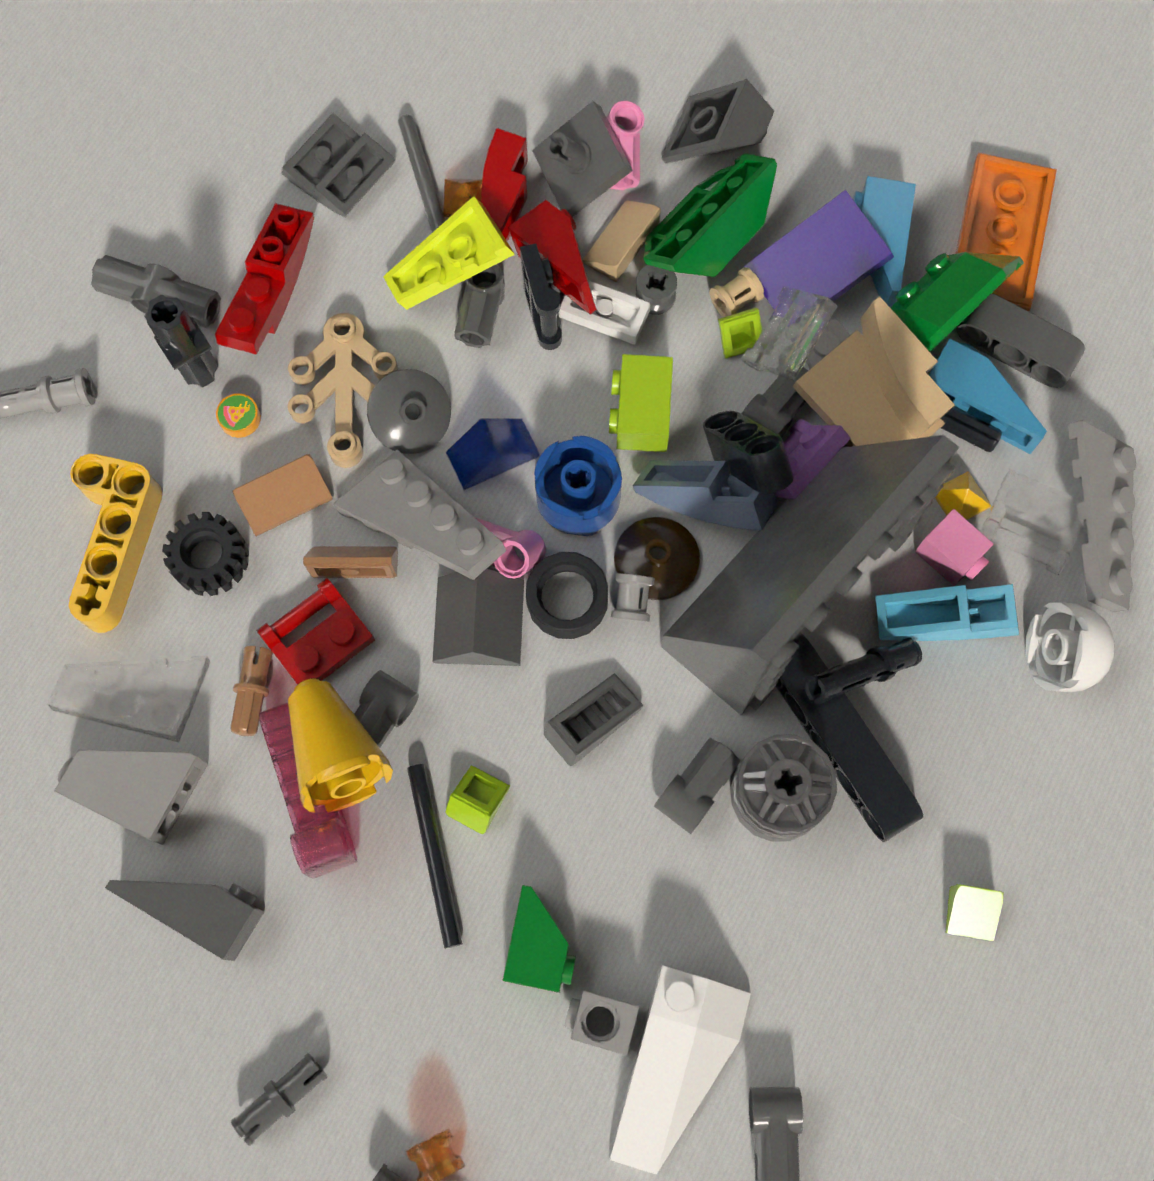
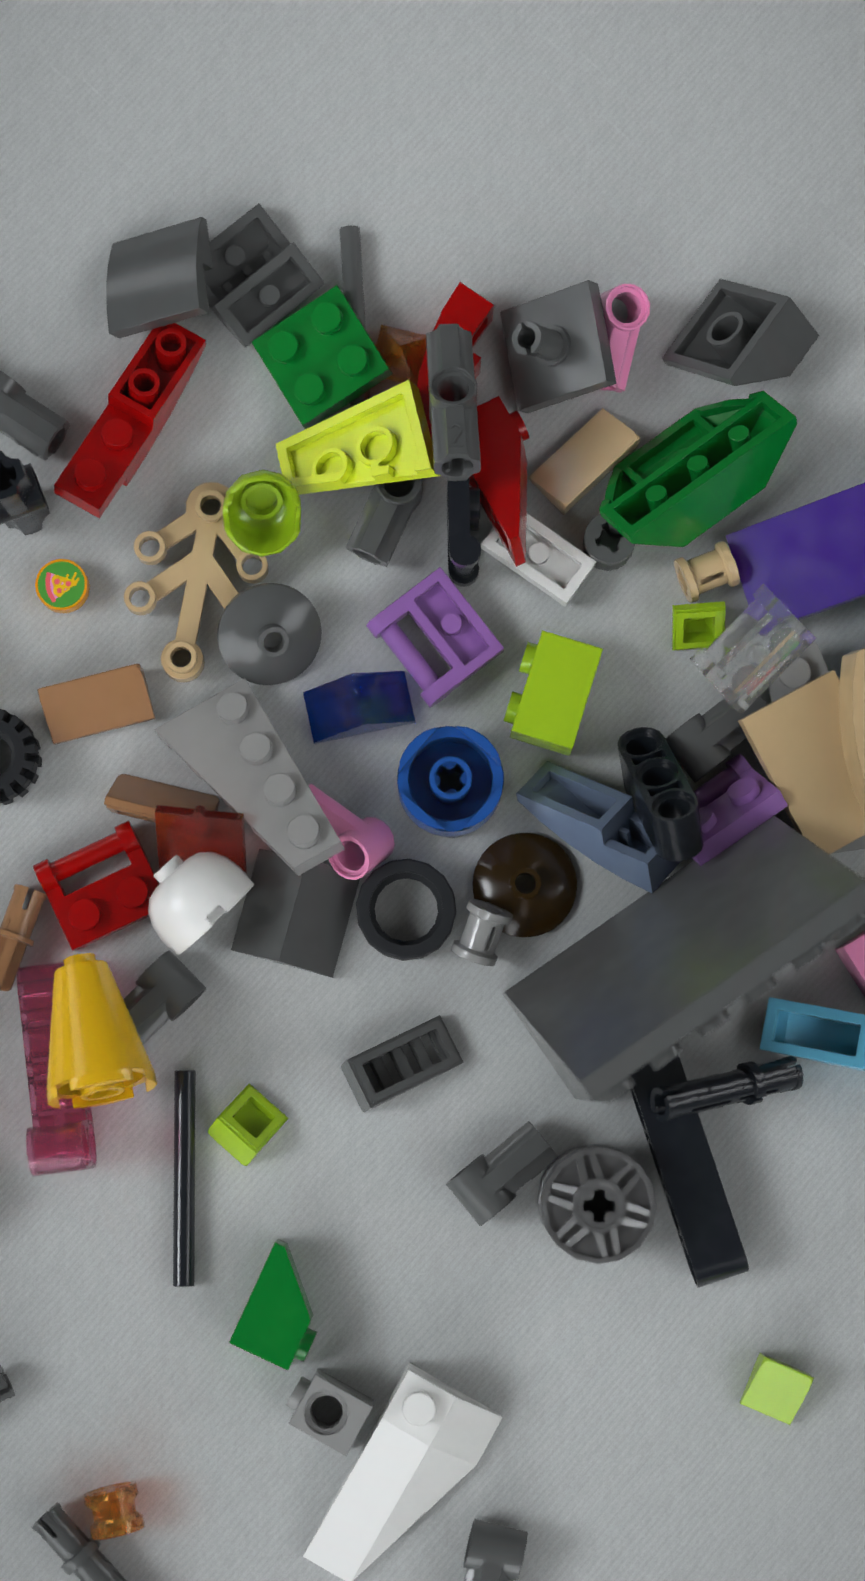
camera: 10 degrees right, 10 degrees up
none -> dark grey slope [106,217,213,338]
none -> white cylinder [148,852,254,955]
none -> clear red piece [155,805,247,874]
none -> lime hair [223,469,301,557]
none -> green plate [252,285,393,429]
none -> medium lavender plate [366,567,504,708]
none -> dark grey piece [426,324,481,481]

